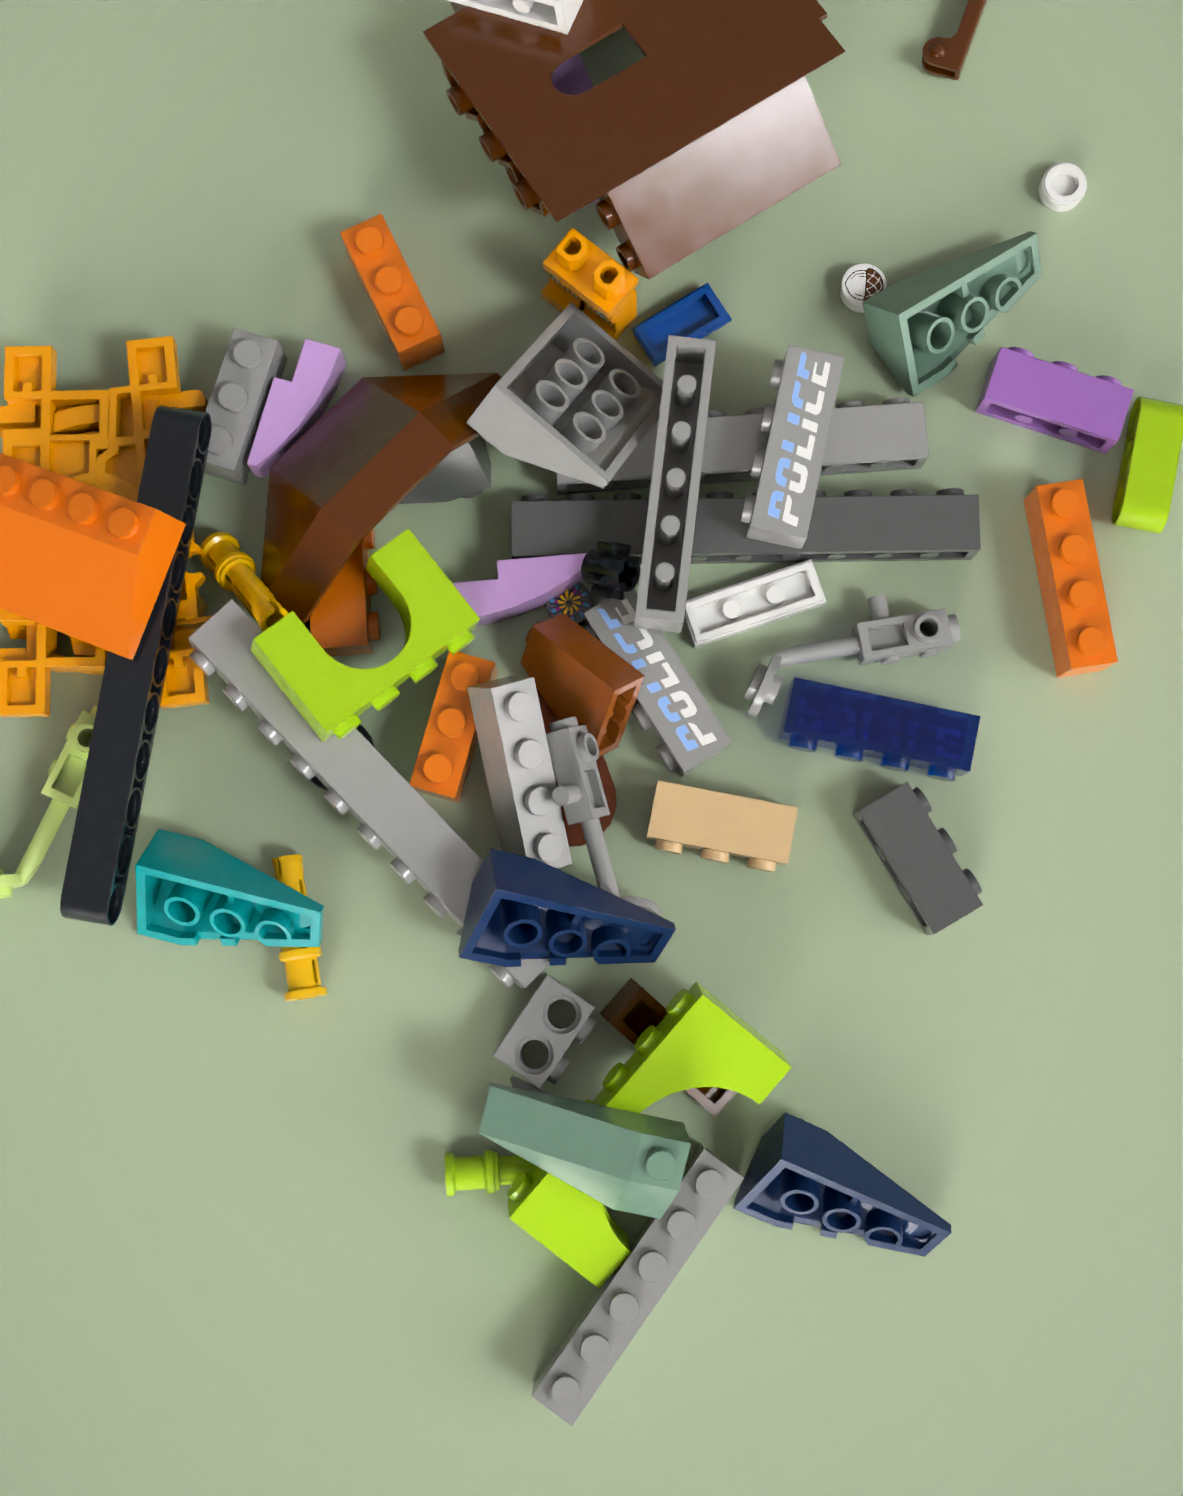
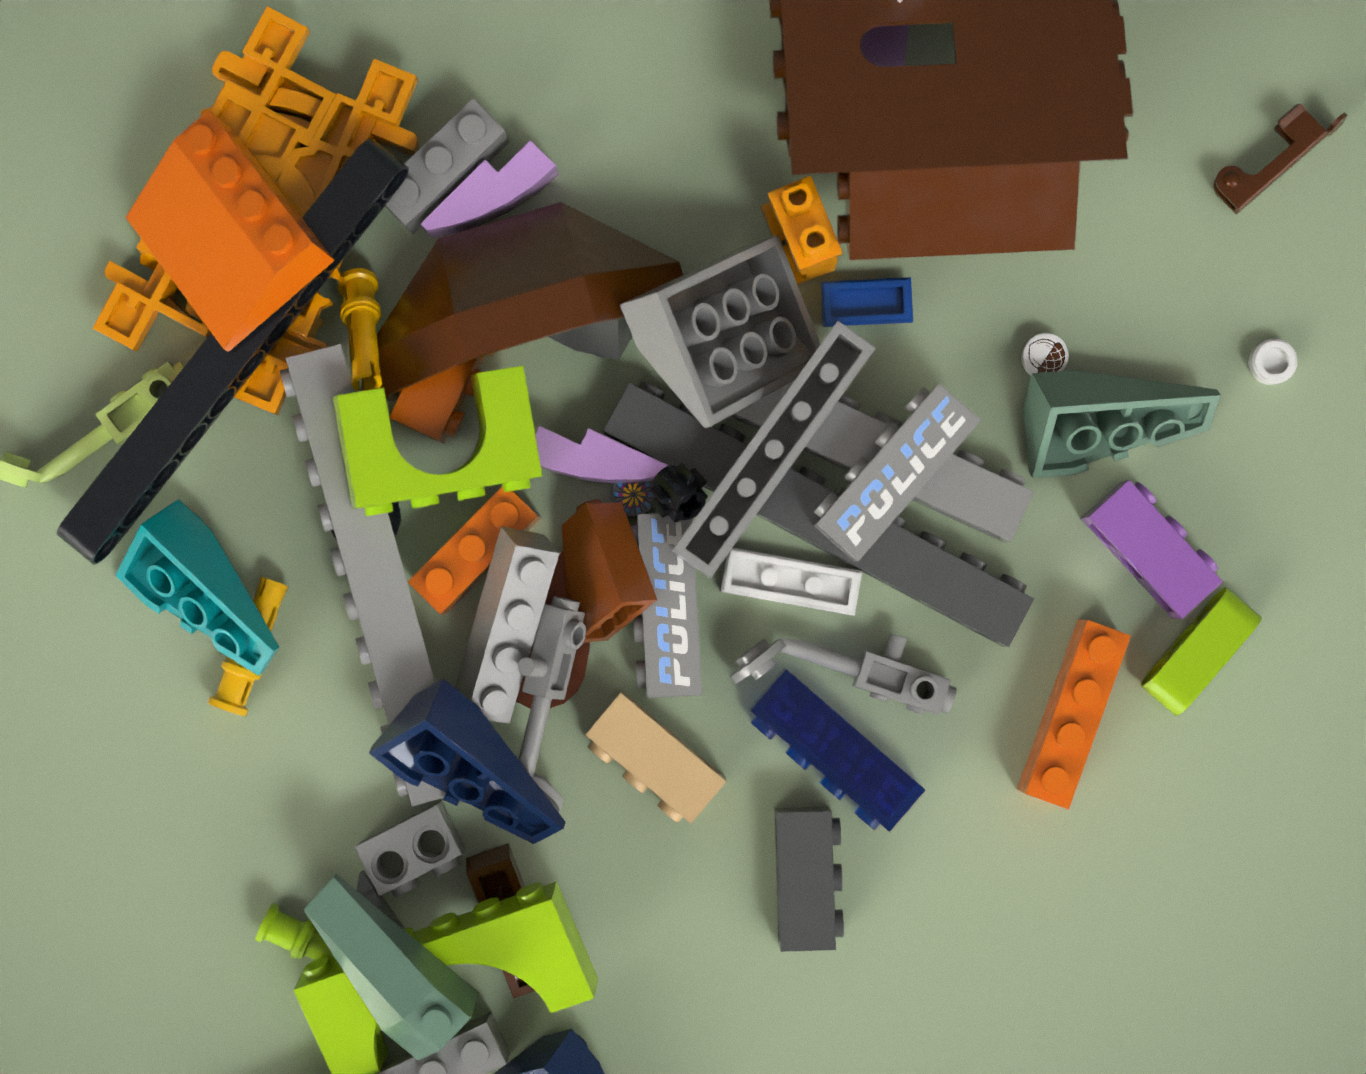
camera: 25 degrees right, 5 degrees up
orange brick [340,213,445,371] -> none

